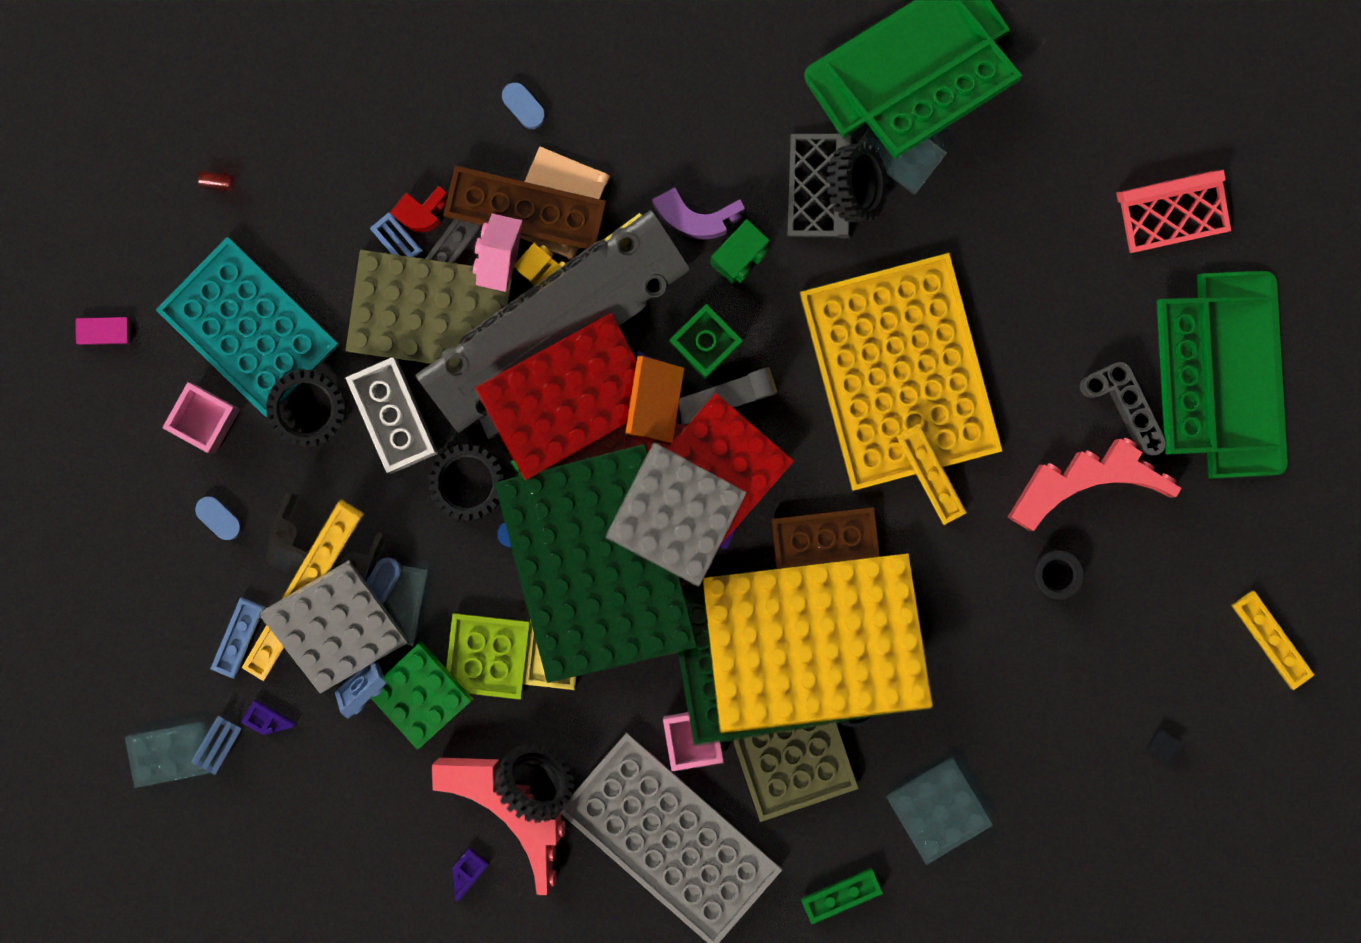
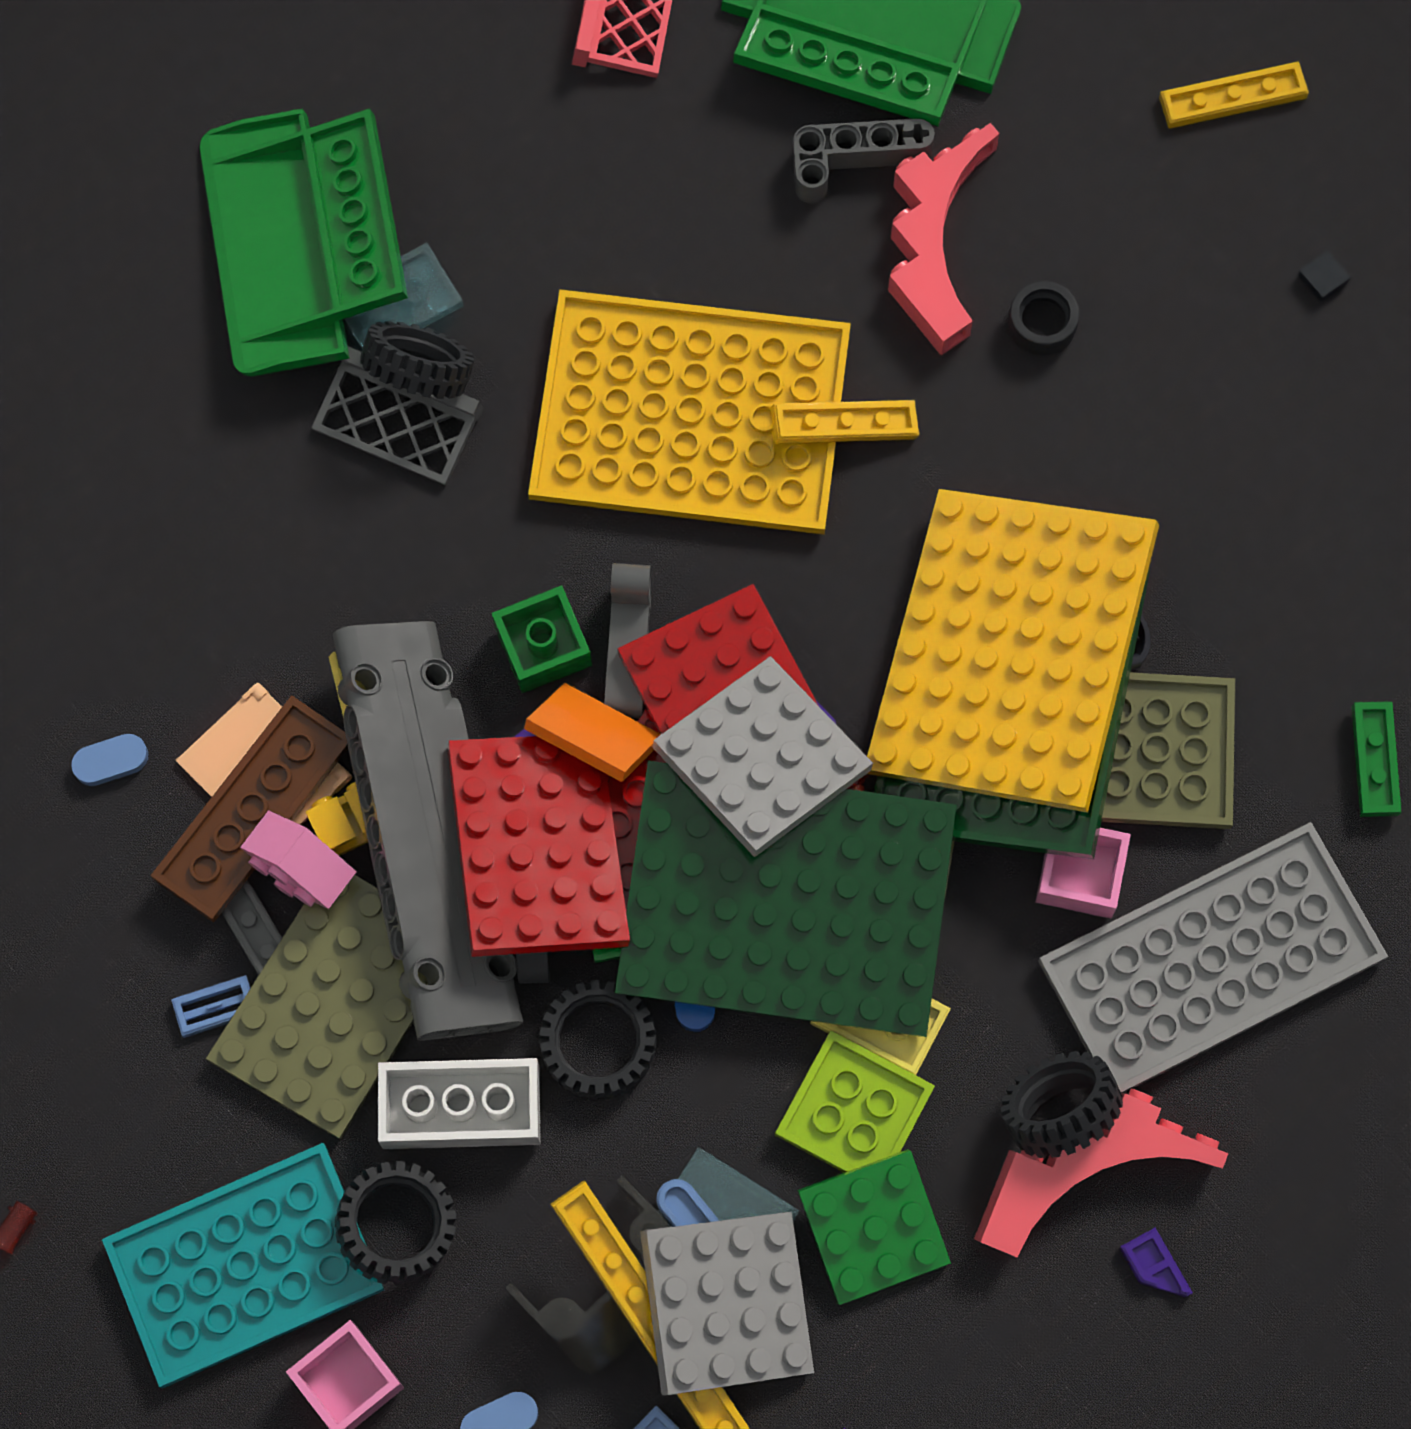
camera: 65 degrees left, 15 degrees down
medium blue plate [334,661,386,719] -> none
red brick [390,186,448,232] -> none
medium lavender arch [652,188,745,240] -> none
green brick [710,219,770,285] -> none
reddish brown plate [771,507,880,569] -> none
clear light blue plate [886,757,993,865] -> none

